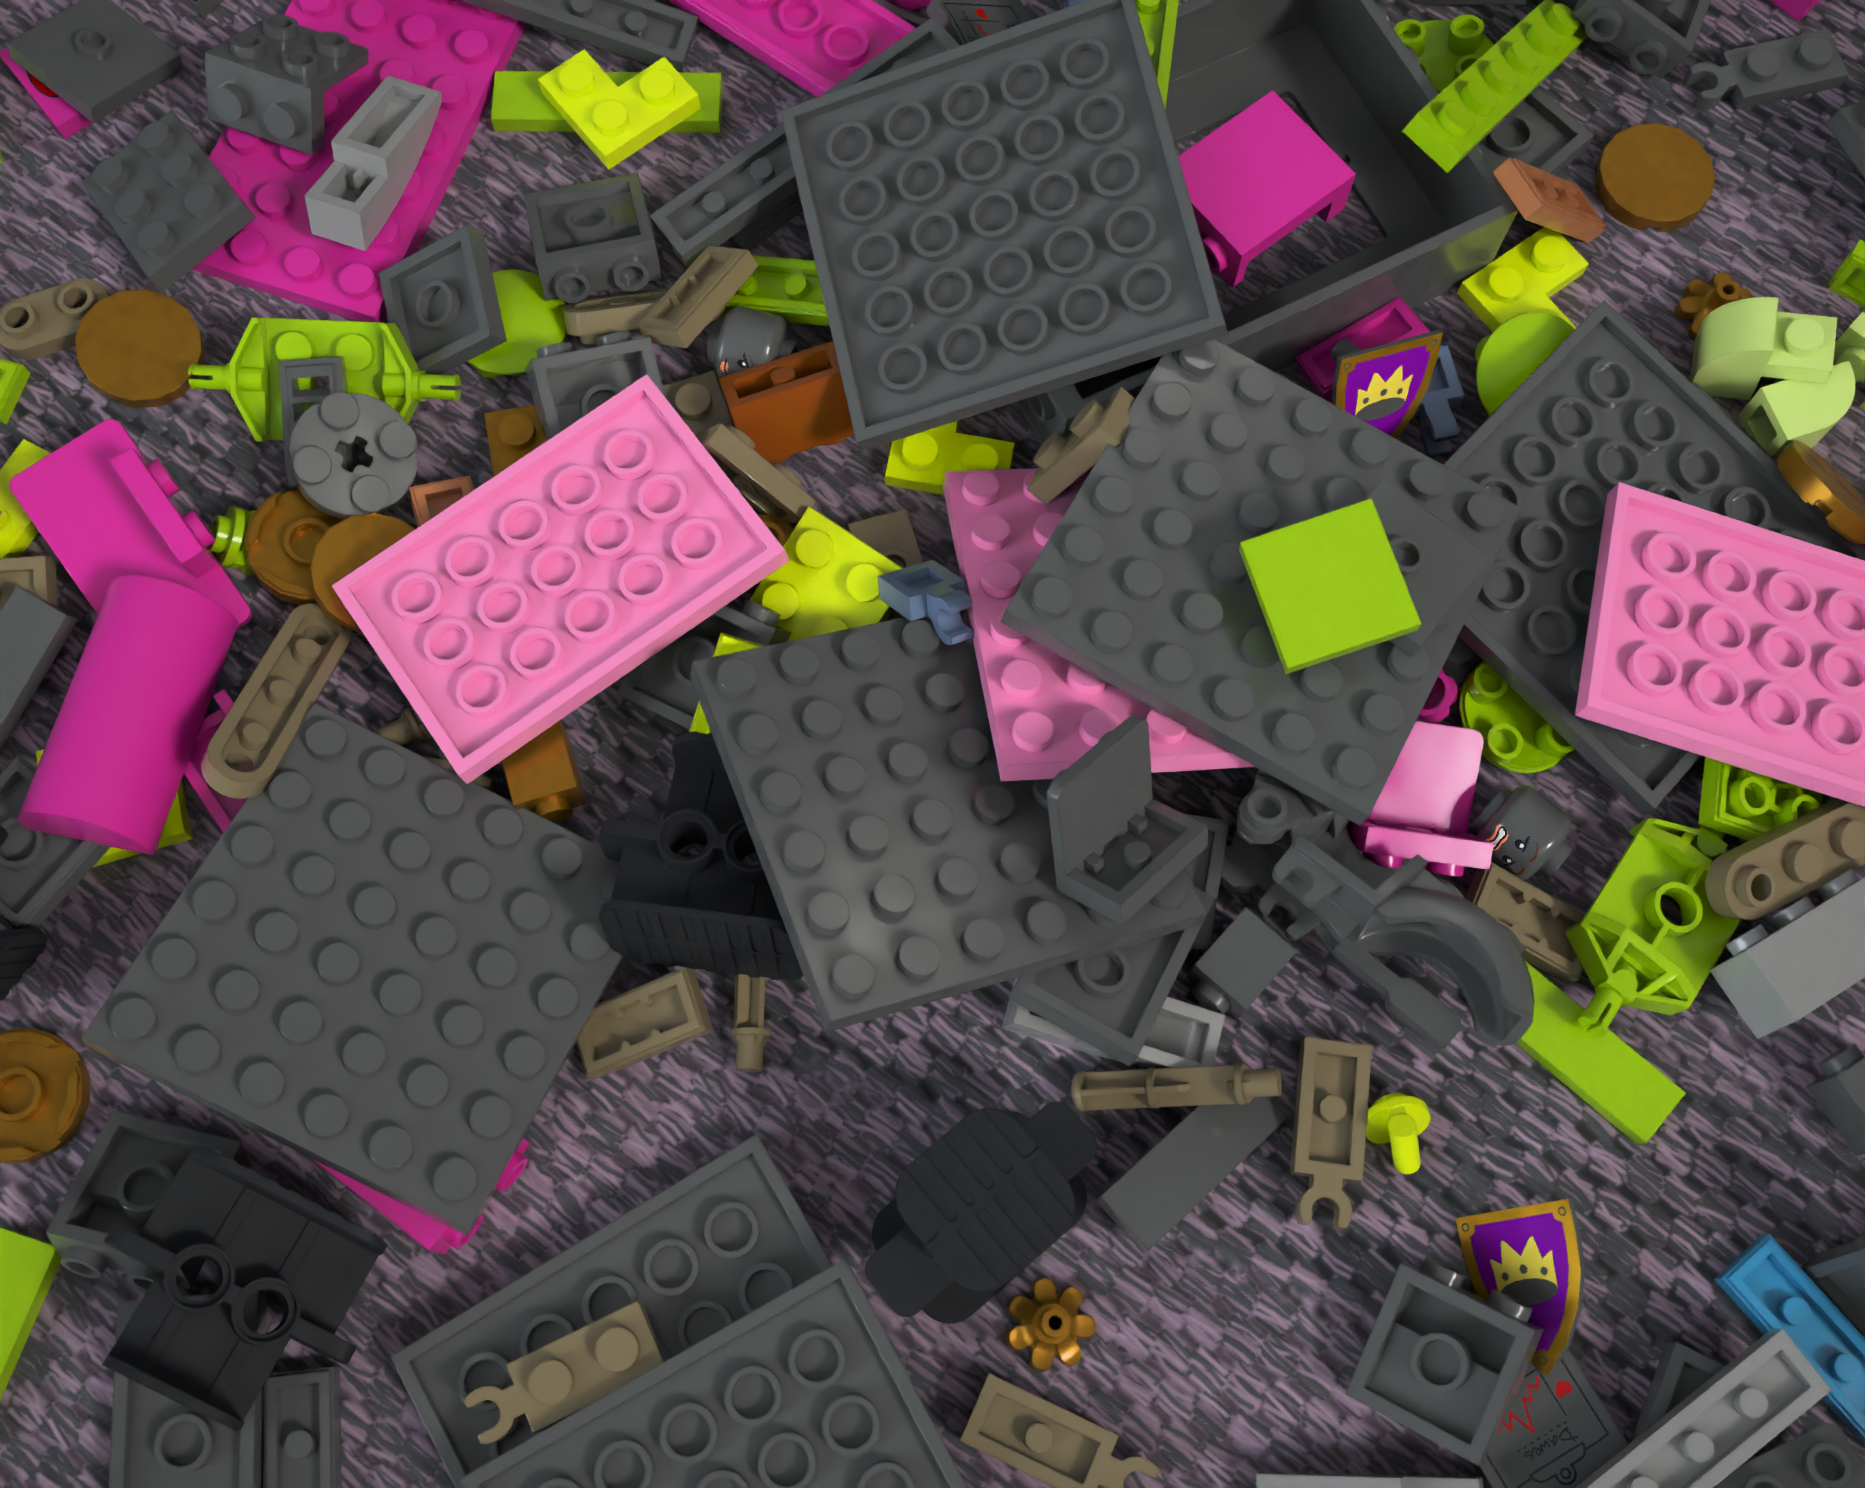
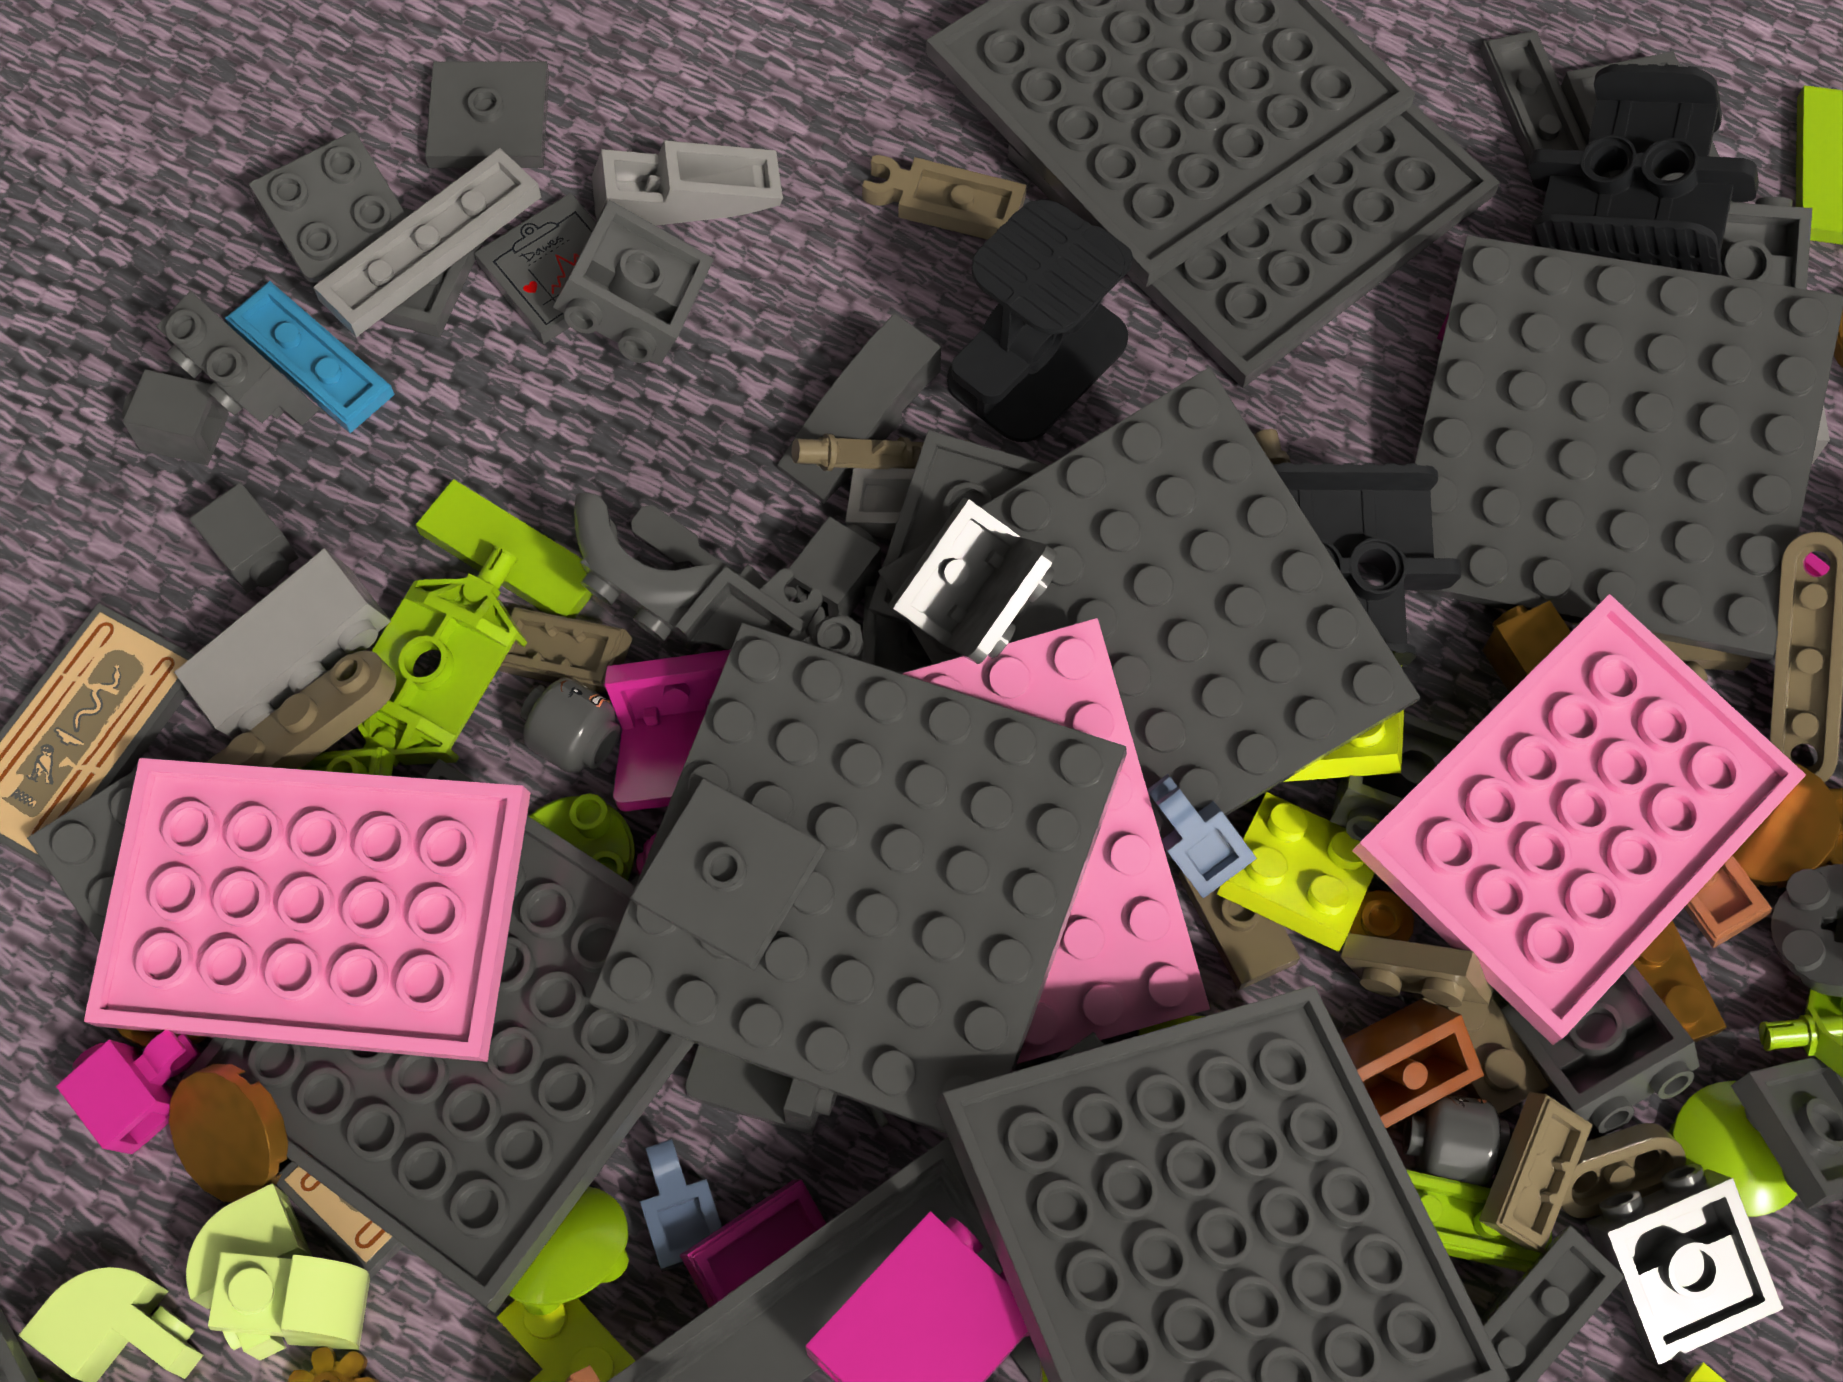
camera: 170 degrees right, 5 degrees down
dark tan plate [464,1301,666,1444] -> none
dark tan plate [576,967,714,1080] -> none
pearl gold plant [1005,1277,1096,1372] -> none
dark tan plate [1027,387,1135,505] -> none
lime tile [1239,498,1421,674] -> none
dark tan plate [1290,1037,1372,1230] -> none
shield [1331,330,1443,439] -> none
neon yellow plate [1366,1093,1431,1174] -> none
shield [1455,1198,1585,1376] -> none

